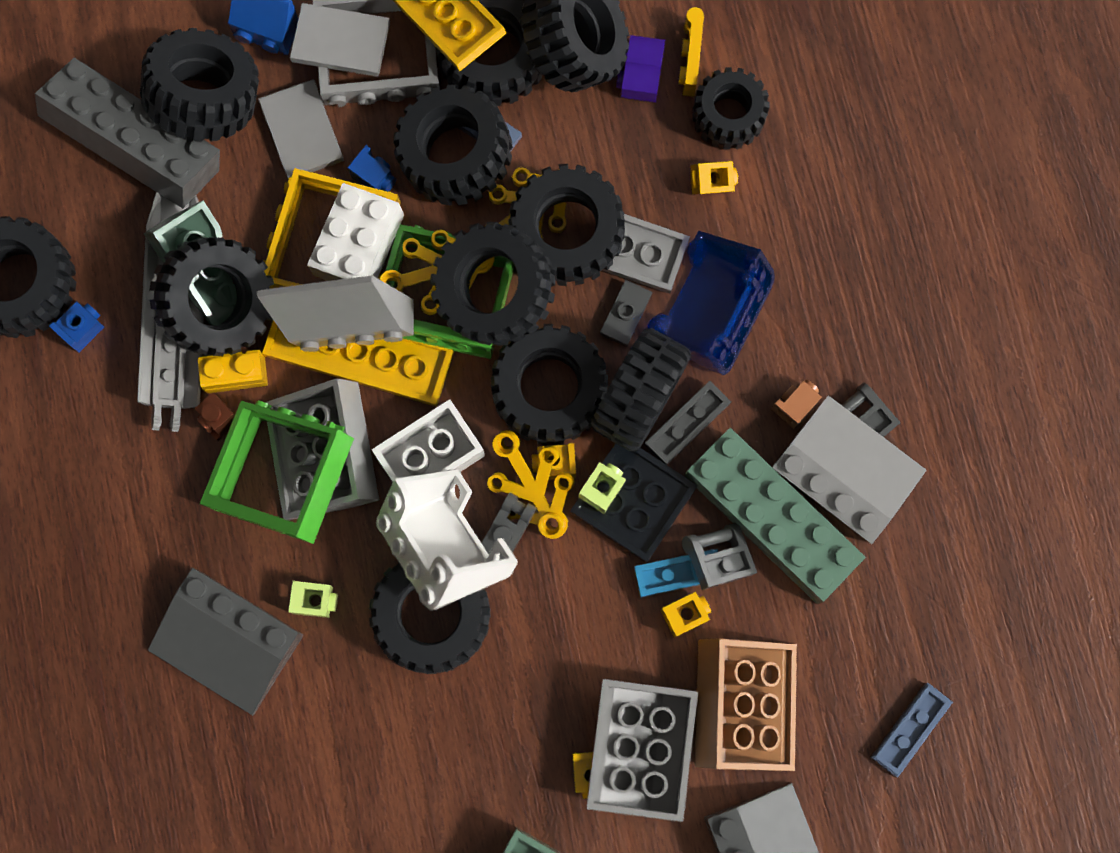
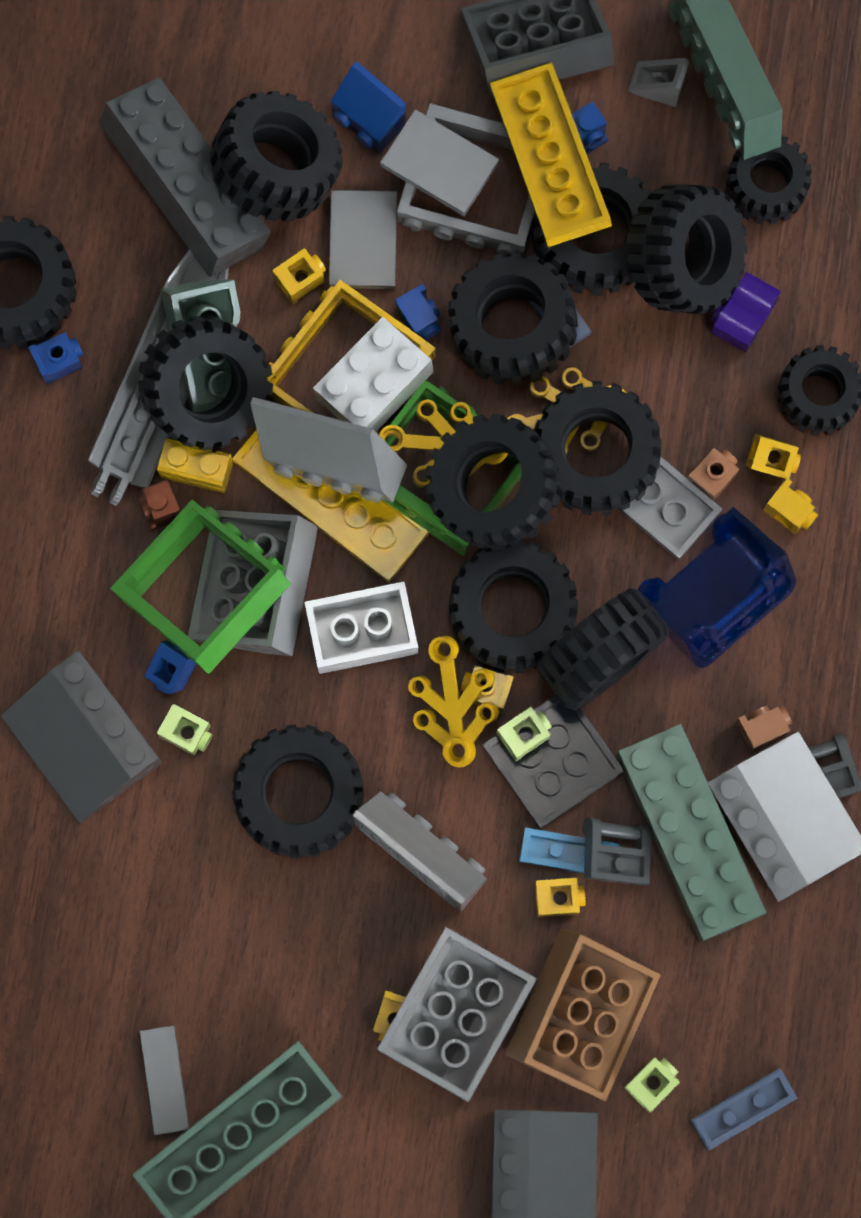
camera: 25 degrees right, 0 degrees up
white windscreen [376,470,518,610] -> none
dark grey plate [481,492,537,560] -> none
dark grey plate [600,280,653,347] -> none
dark grey plate [645,381,731,465] -> none
yellow plate [678,7,704,96] -> none
none -> blue brick [145,640,196,694]
none -> yellow brick [272,248,326,305]
none -> light grey slope [353,791,487,913]
none -> yellowish green brick [624,1057,680,1113]
none -> nougat brick [687,448,739,501]
none -> yellow brick [763,478,819,534]

